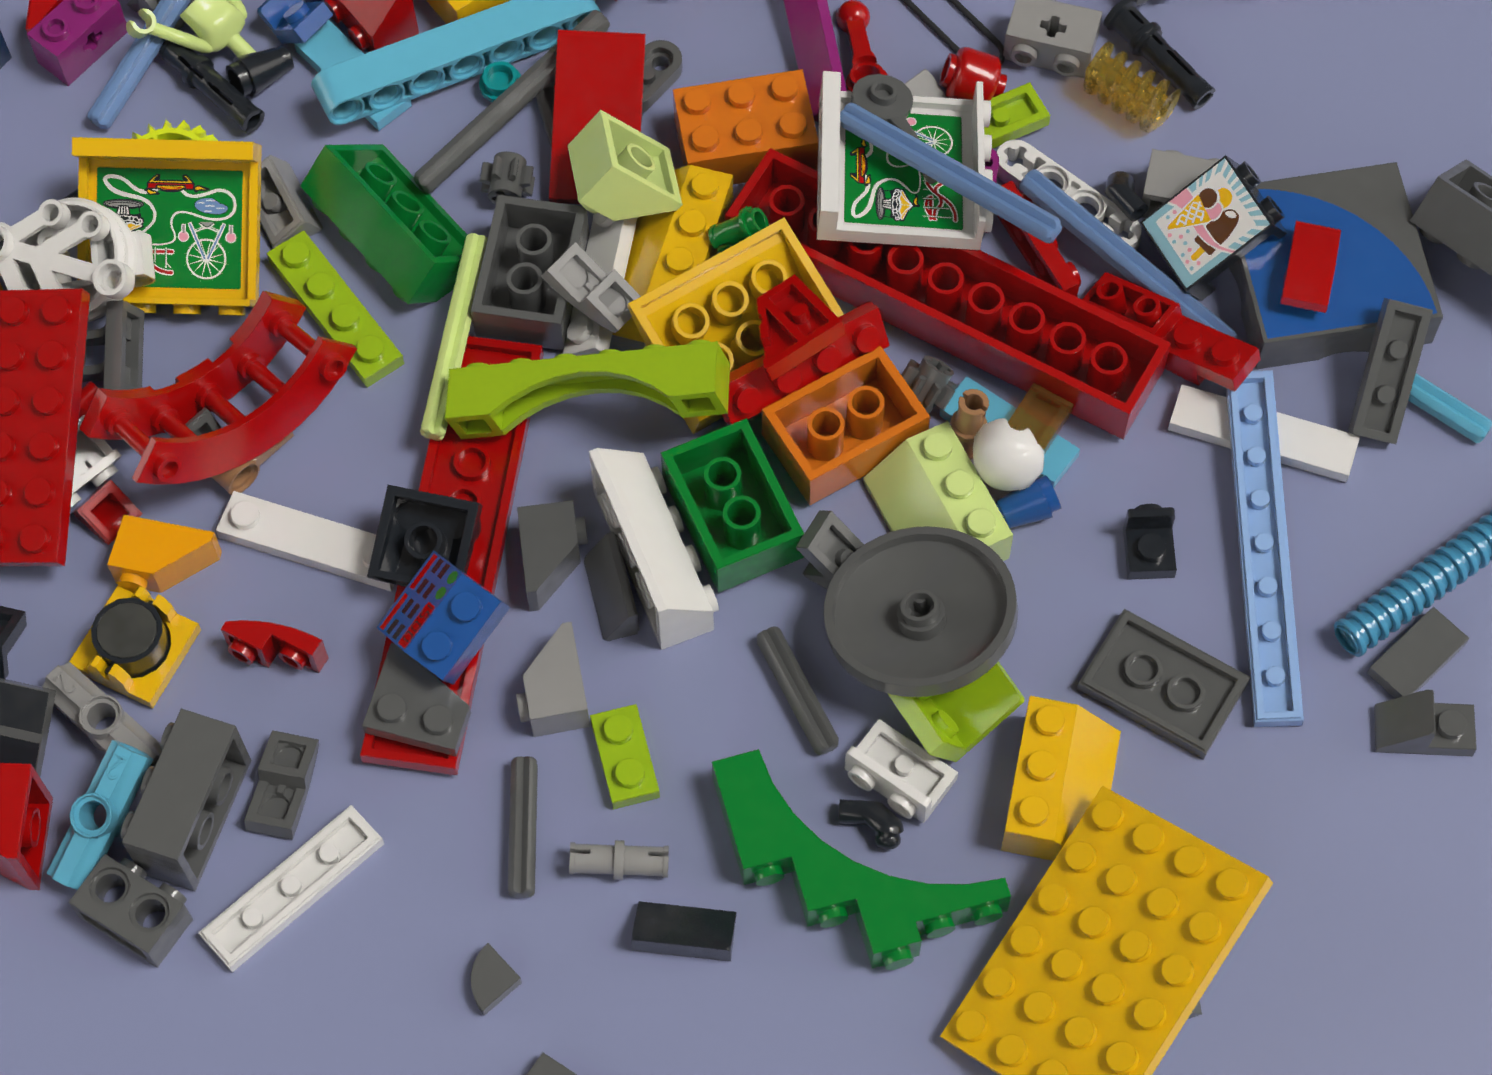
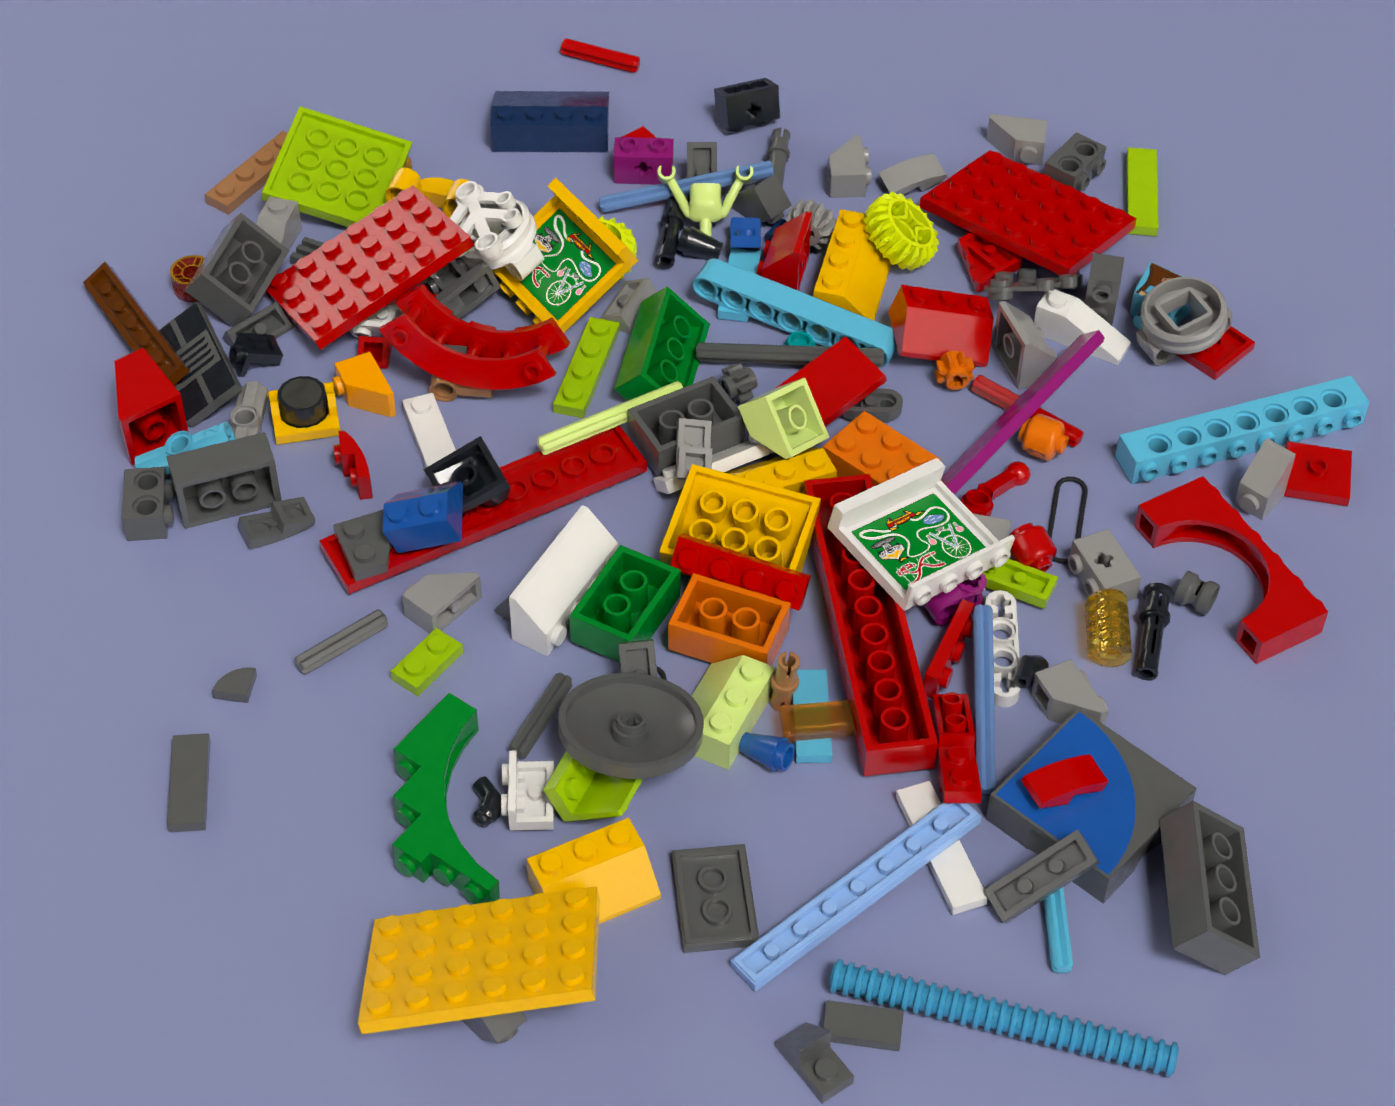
camera: 50 degrees right, 15 degrees down
white tile [199,805,384,973] -> none
lime arch [445,340,730,439] -> none
dark grey slope [517,500,588,611] -> none
light grey pin [569,840,669,880] -> none
black slope [631,901,737,961] -> none
green pin [708,206,769,253] -> none
red wing [756,274,846,382] -> none
medium blue axle [840,103,1062,243] -> none
dark grey piece [851,74,937,184] -> none
dark grey gear [901,356,957,413] -> none
white hair [973,418,1044,491] -> none
black bracket [1123,504,1177,580] -> none
panel [1140,155,1288,300] -> none

